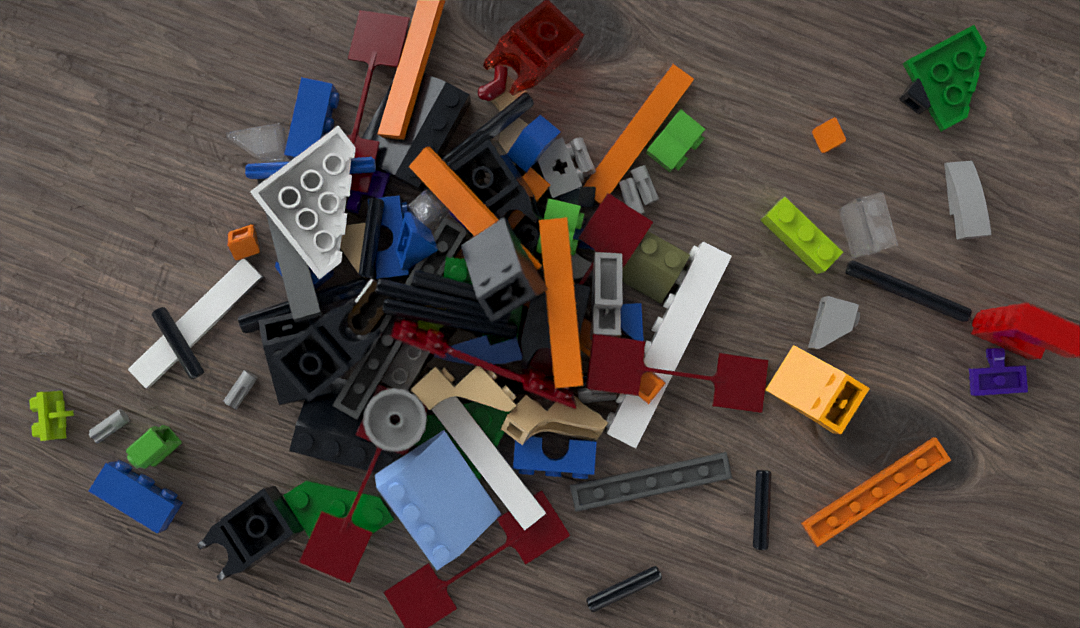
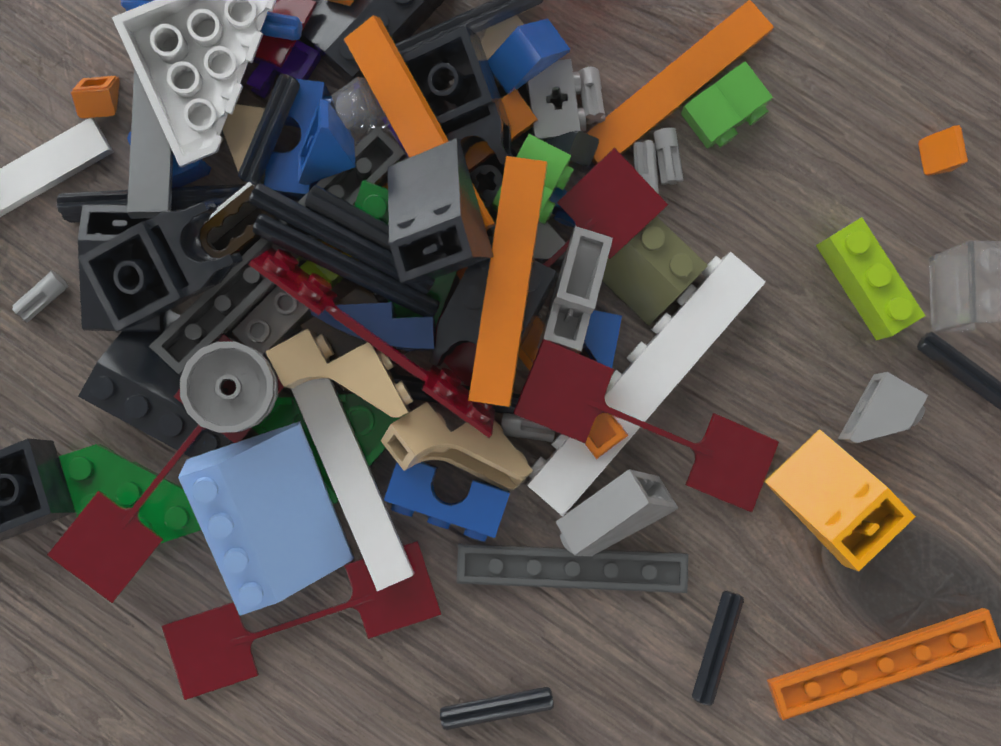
camera: 20 degrees right, 0 degrees up
none -> light grey slope [556,469,678,556]

